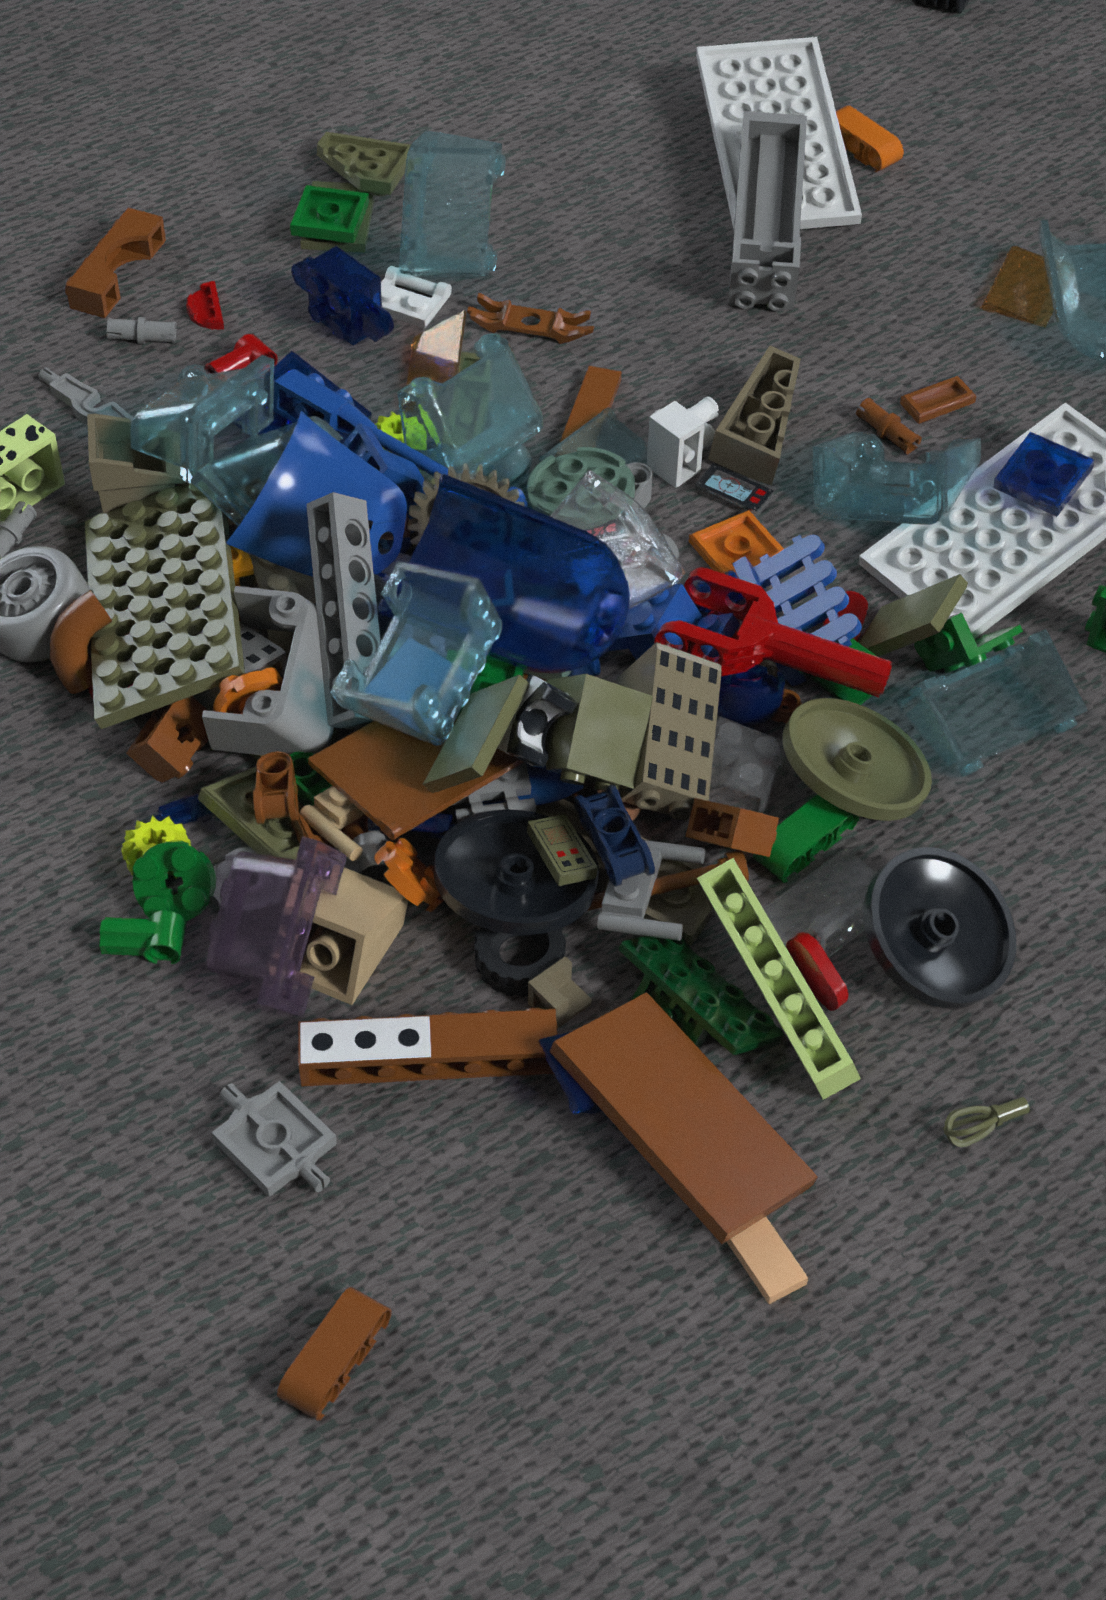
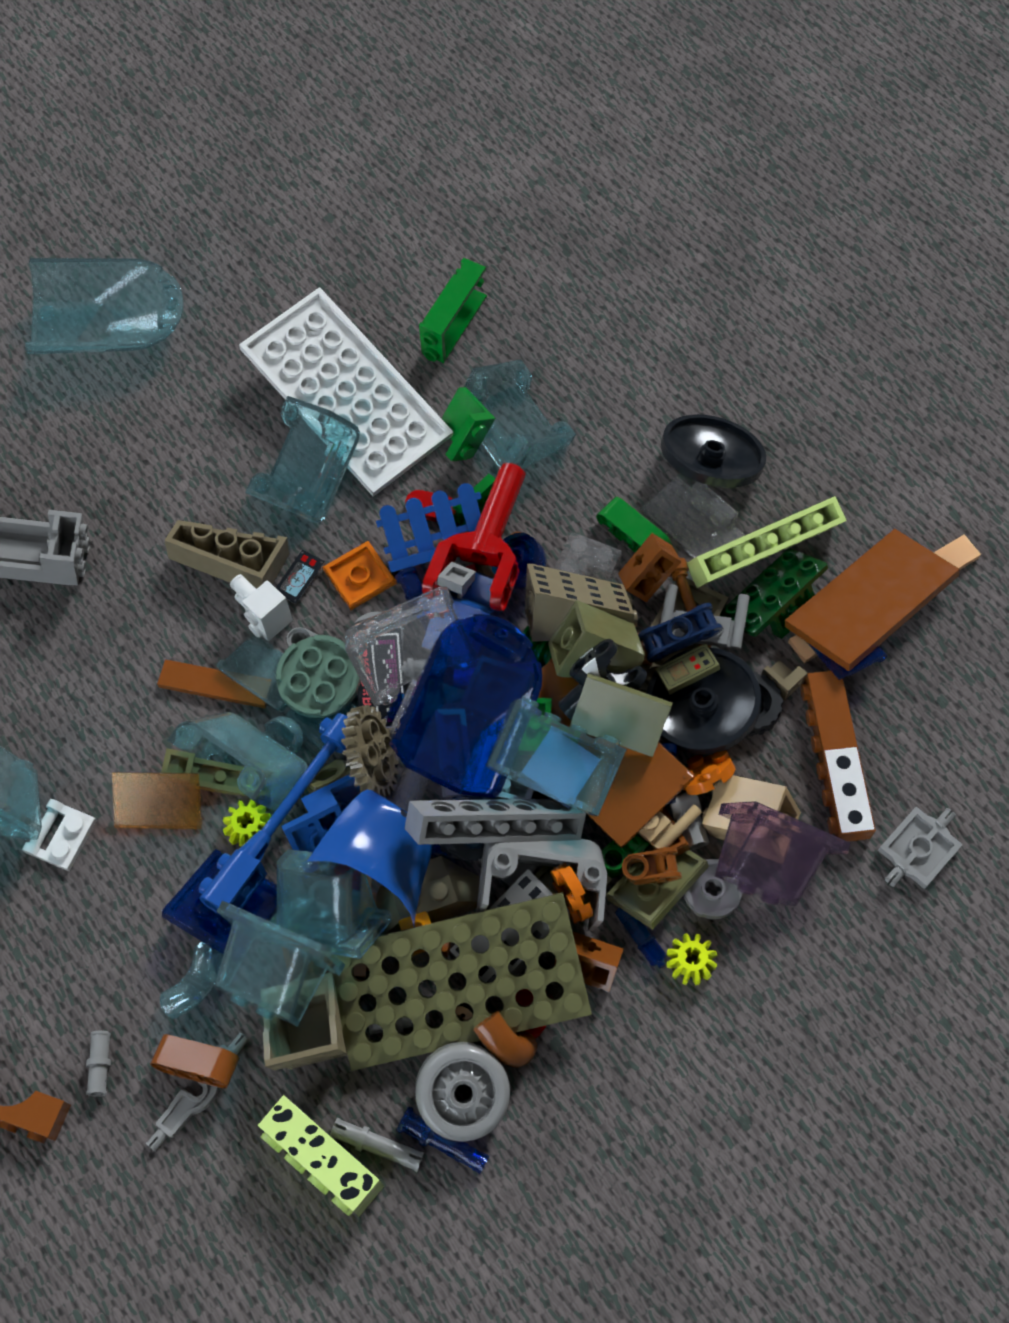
camera: 90 degrees left, 15 degrees up
green piece [99,911,186,964] -> none
green plate [132,840,216,921] -> none
red tile [186,280,224,330] -> none
red piece [205,334,278,390] -> none
clear blue brick [291,246,394,345] -> none
dark orange piece [467,293,594,344] -> none
olive dish [782,698,932,821] -> none
red tile [786,932,848,1011] -> none
dark orange pin [856,398,922,455] -> none
olive tile [859,574,968,657] -> none
dark orange tile [900,376,977,424] -> none
olive piece [943,1097,1030,1147] -> none
clear orange piece [981,246,1073,328] -> none
clear blue plate [993,432,1094,517] -> none
none -> beam [150,1034,240,1089]
none -> light grey tile [437,562,476,599]

